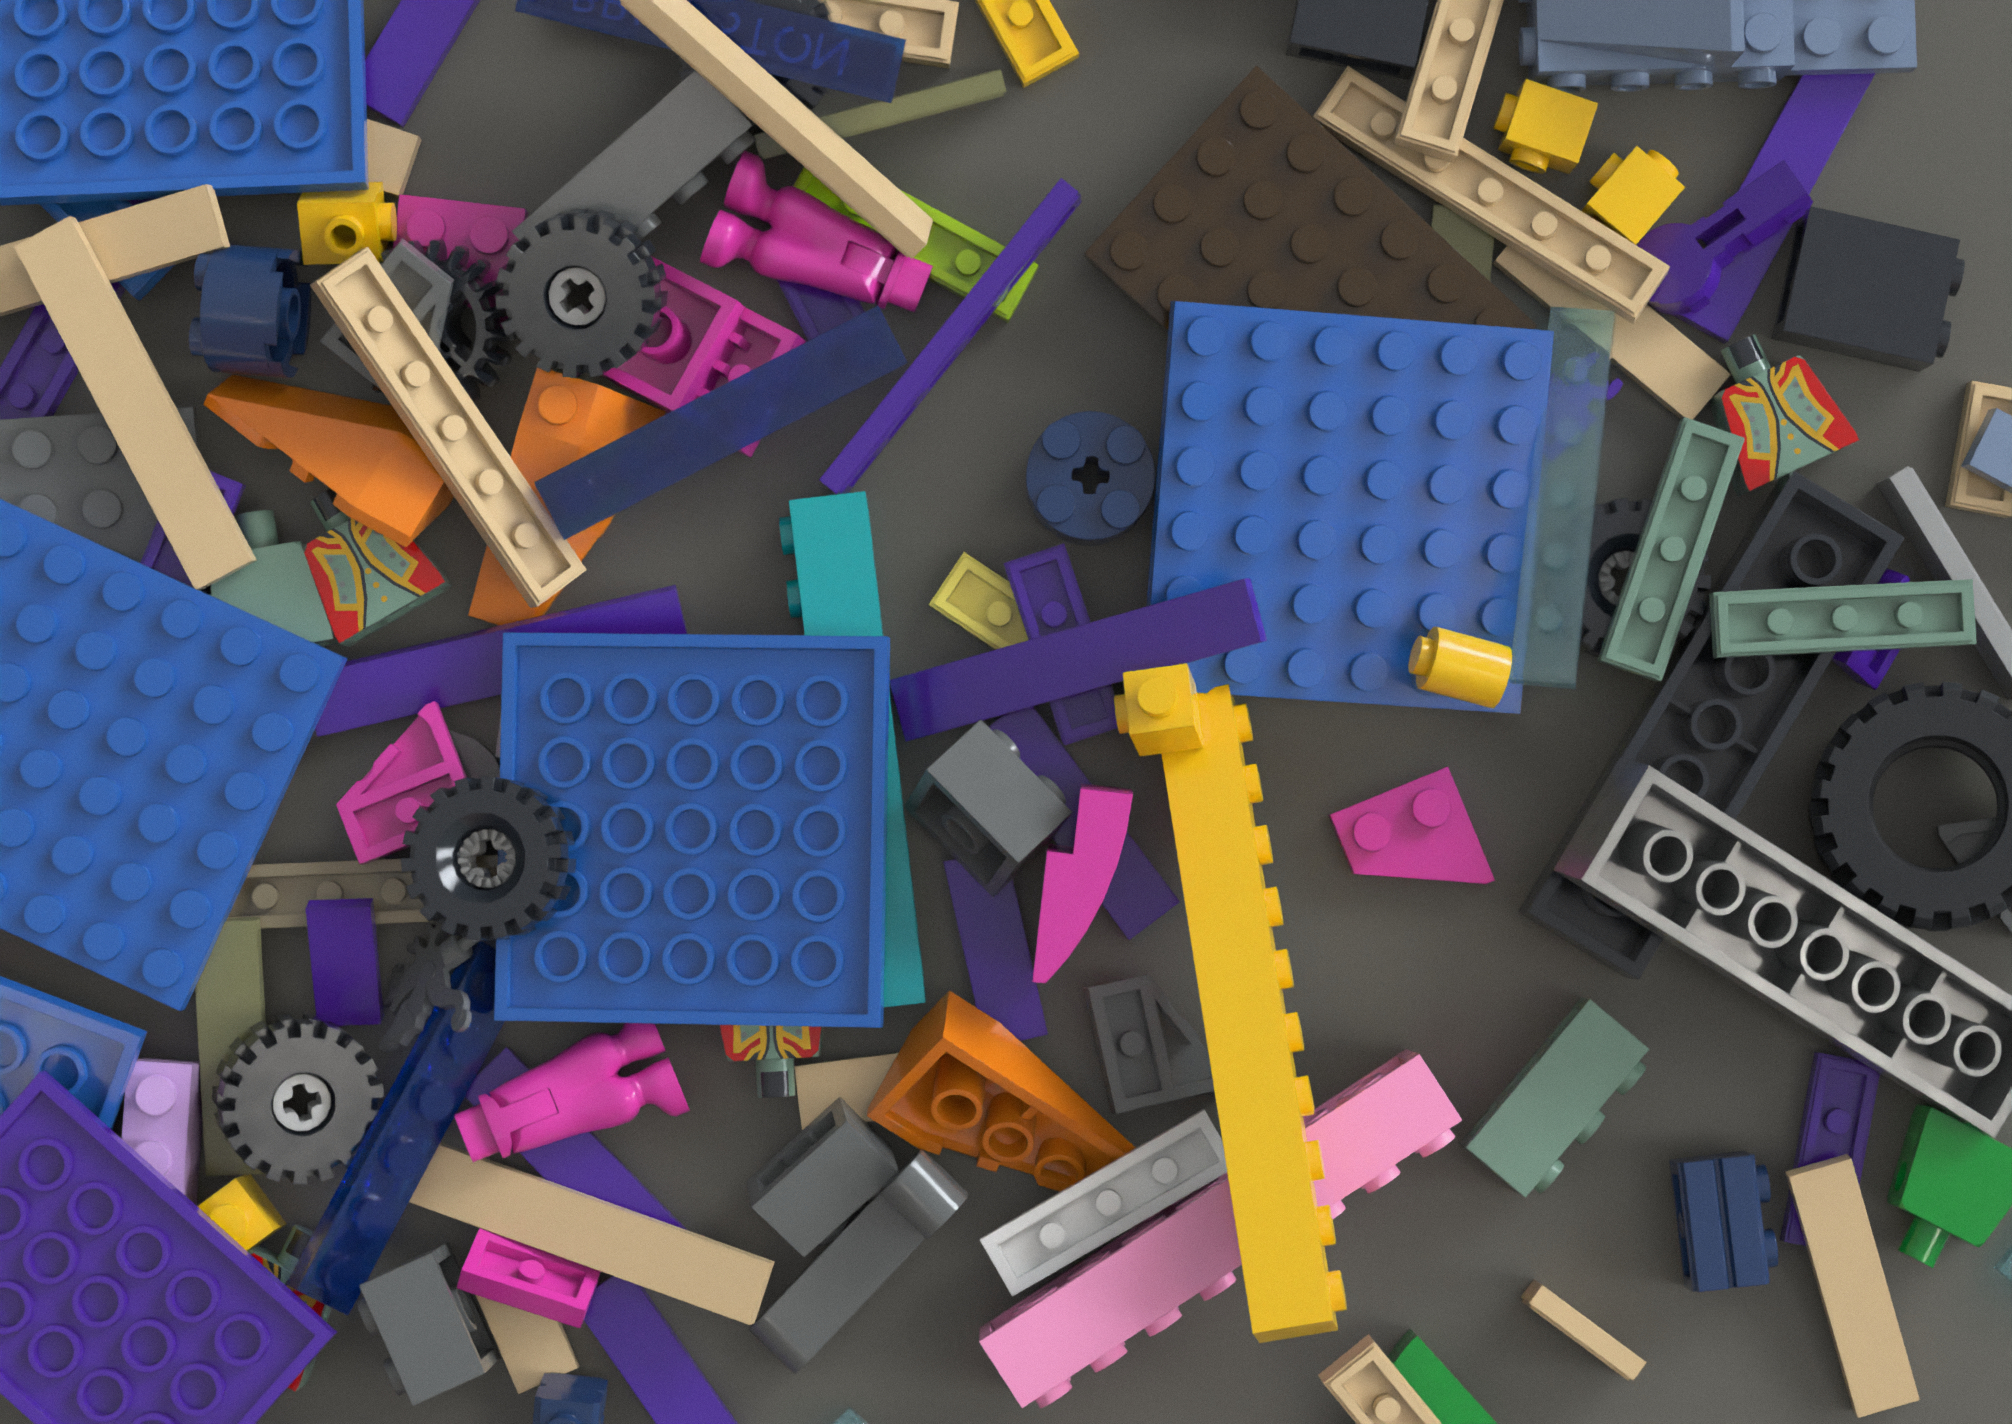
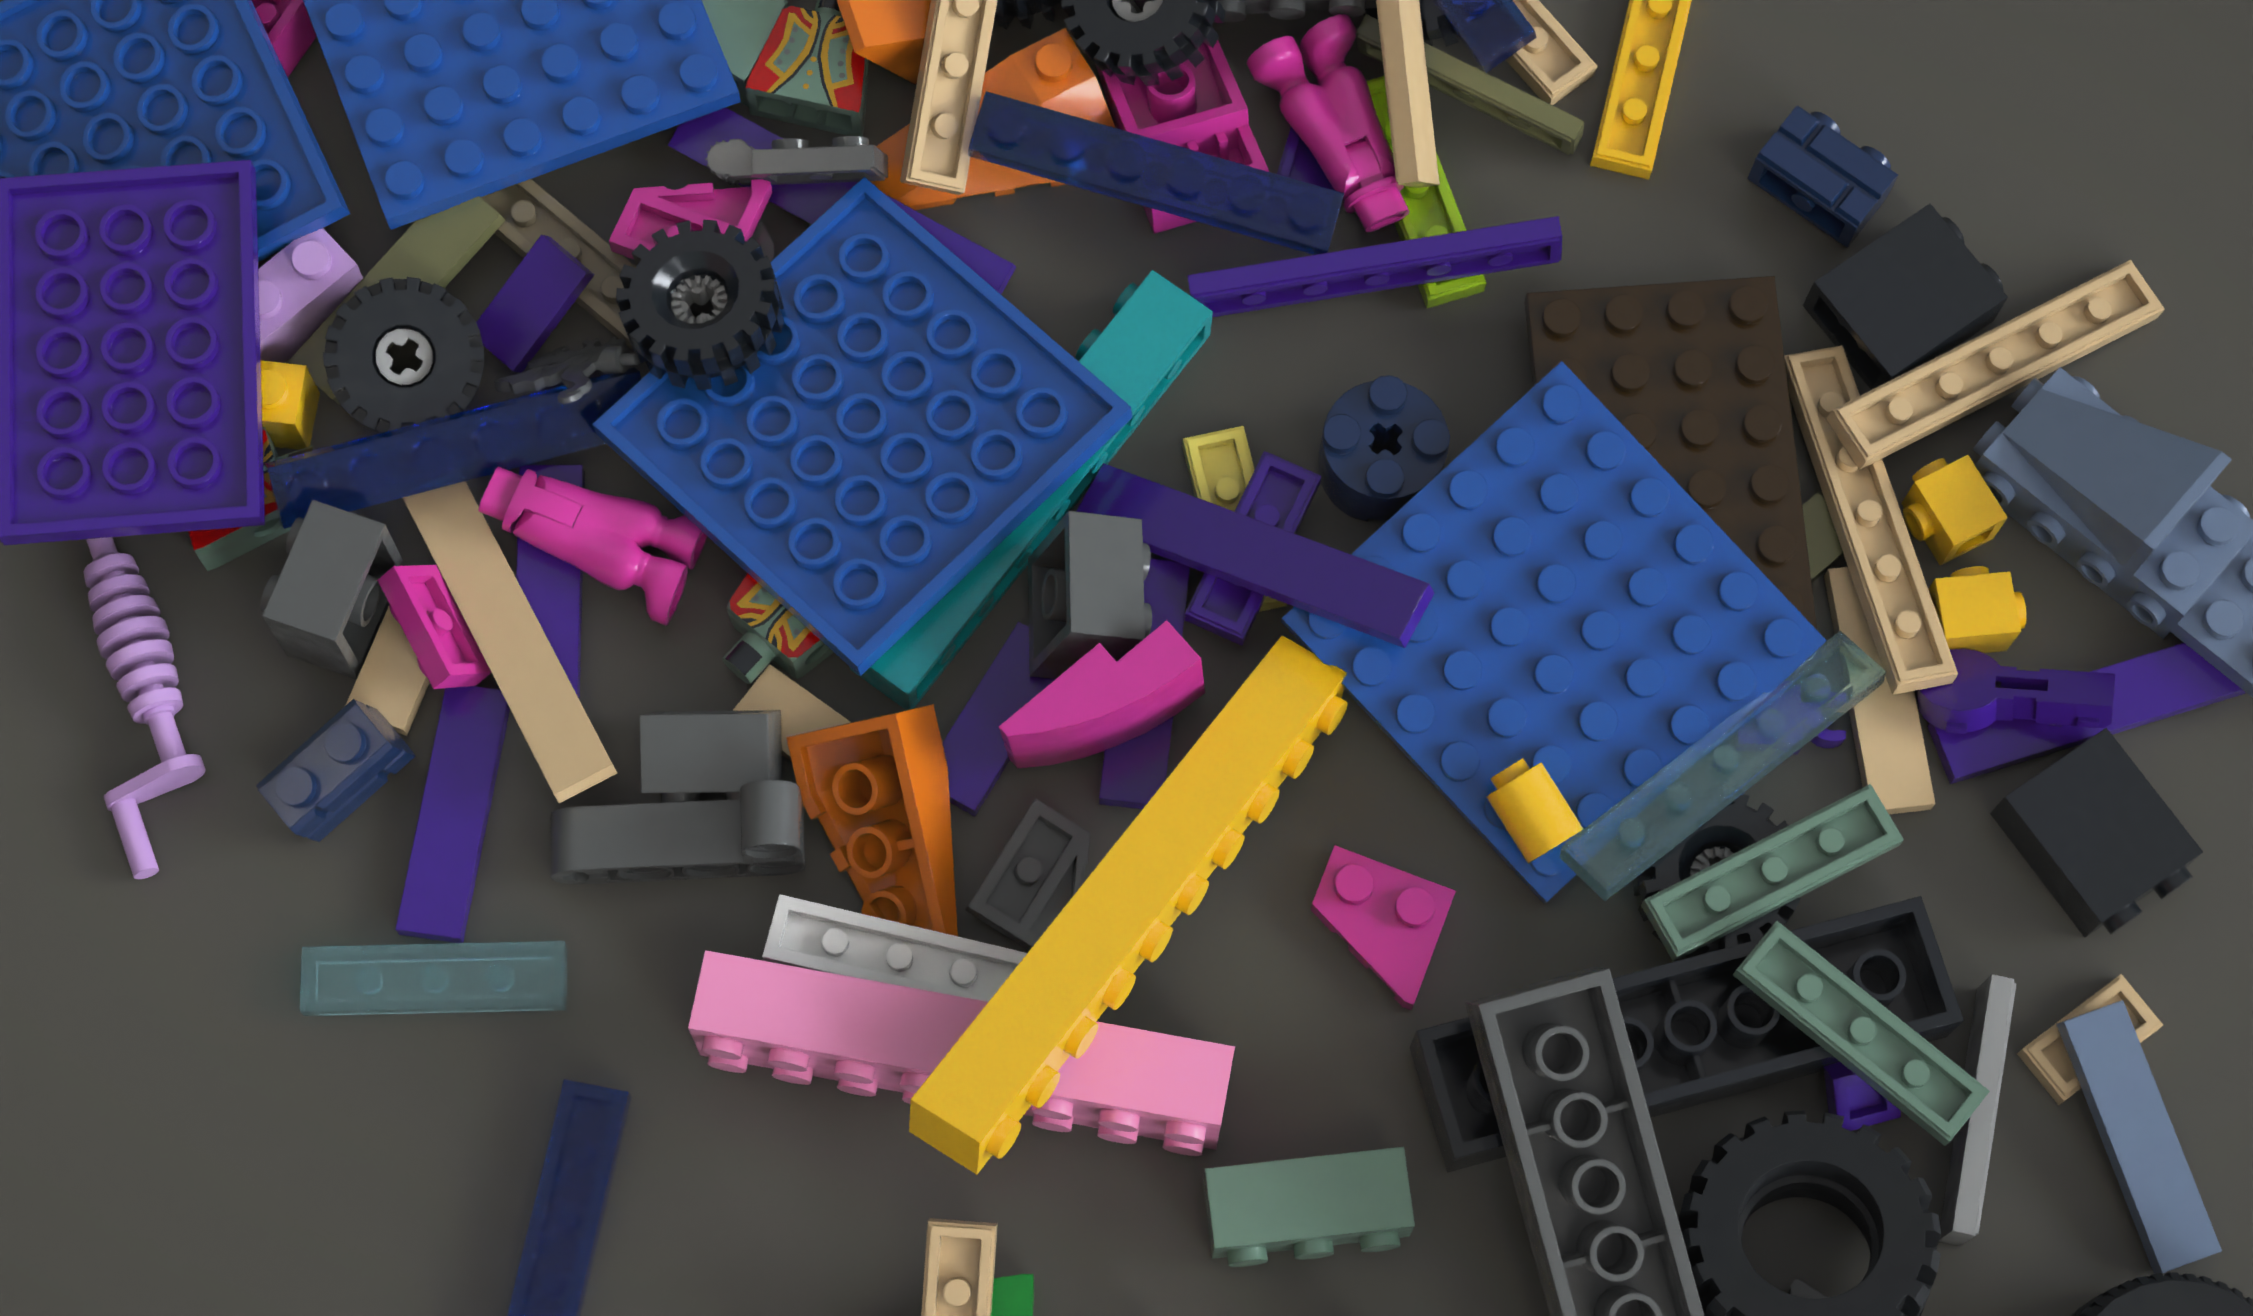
camera: 45 degrees right, 15 degrees down
yellow brick [1114,663,1203,757] -> none
torso [1710,334,1859,497] -> none
none -> dark grey hinge [705,136,888,186]

